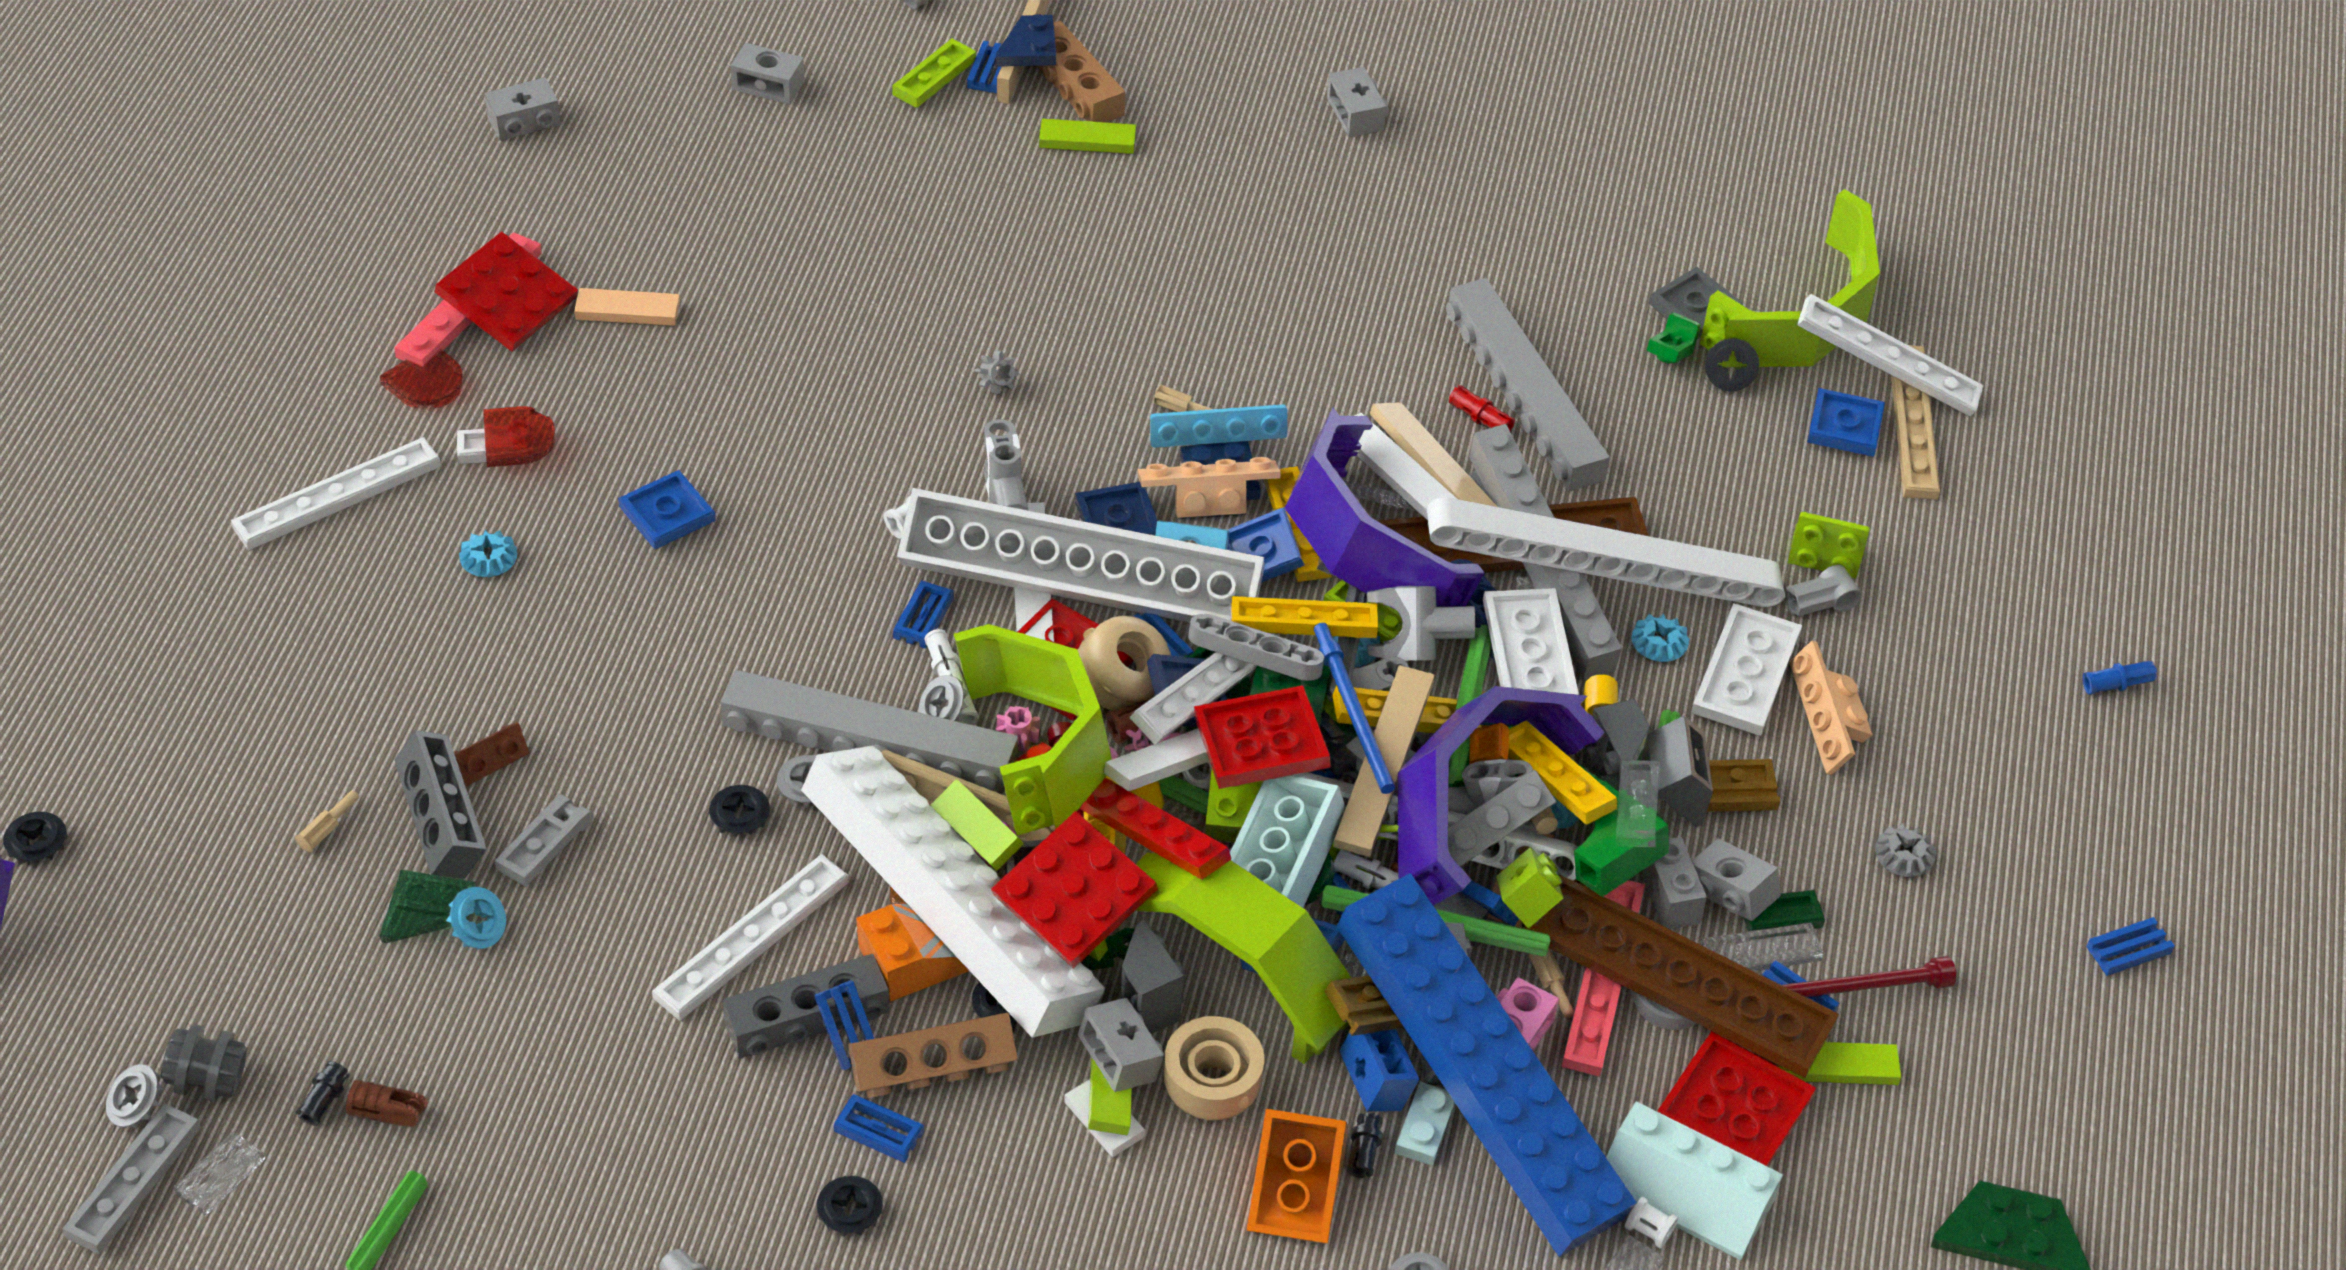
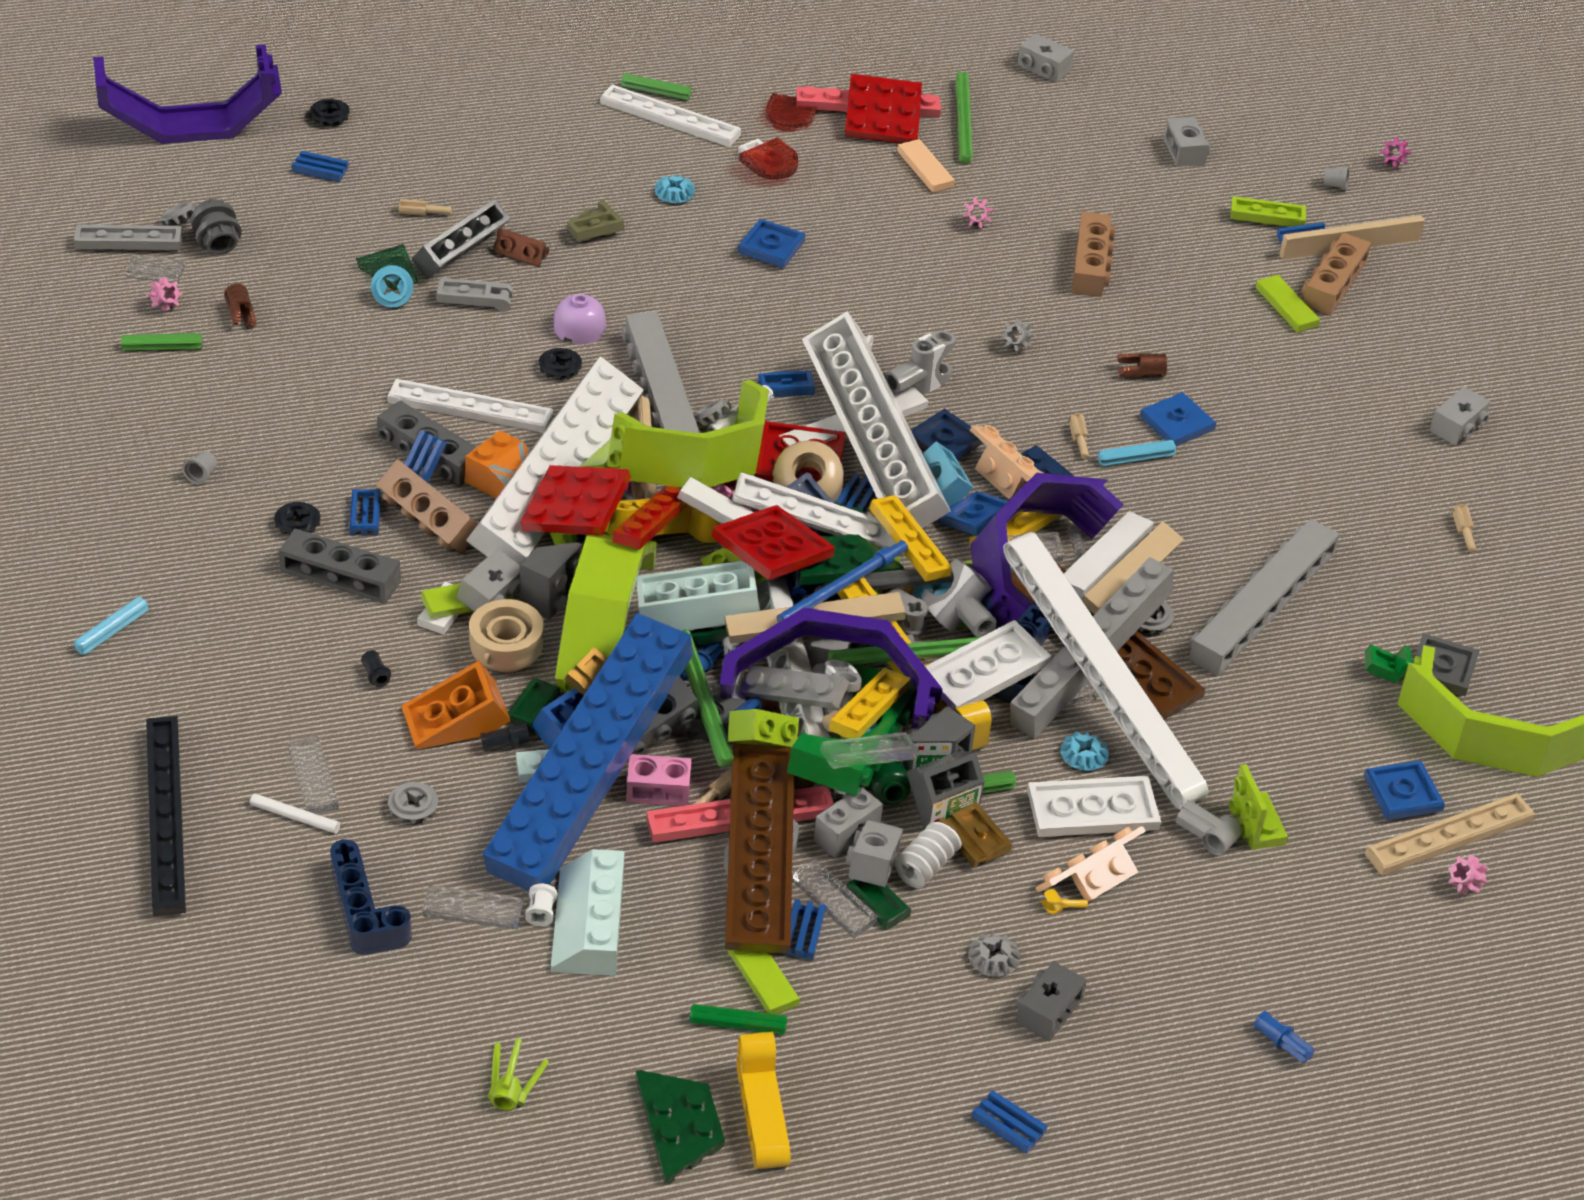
camera: 60 degrees right, 5 degrees down
black pin [295,1061,350,1126] -> none
dark blue wing [996,14,1056,66] -> none
medium azure bracket [1150,404,1287,448] -> none
light grey beam [1188,614,1324,681] -> none
red pin [1449,385,1515,432] -> none
orange tile [1469,723,1509,764] -> none
red plate [1657,1031,1817,1167] -> none
black gear [1705,337,1759,392] -> none
dark red piece [1782,956,1956,997] -> none
white tile [1797,294,1984,416] -> none
none -> bright pink gear [146,277,182,311]
none -> dark grey brick [279,529,401,604]
none -> blue tile [292,151,349,182]
none -> black pin [361,650,391,687]
none -> dark green tile [507,677,560,733]
none -> lavender cylinder [553,294,606,345]
none -> olive wing [567,200,624,242]
none -> bright green axle [621,73,691,101]
none -> green axle [689,1004,787,1035]
none -> yellow beam [736,1032,791,1170]
none -> white piece [895,822,962,888]
none -> bright green axle [956,71,973,164]
none -> bright pink gear [962,197,994,228]
none -> dark grey brick [1016,961,1087,1042]
none -> yellow hand [1041,889,1088,915]
none -> medium nougat brick [1071,211,1115,297]
none -> medium azure axle [1097,440,1176,466]
none -> copper hinge [1117,353,1167,377]
none -> blue plate [1140,392,1216,446]
none -> bright pink gear [1448,855,1489,895]
none -> tan axle [1452,504,1476,552]

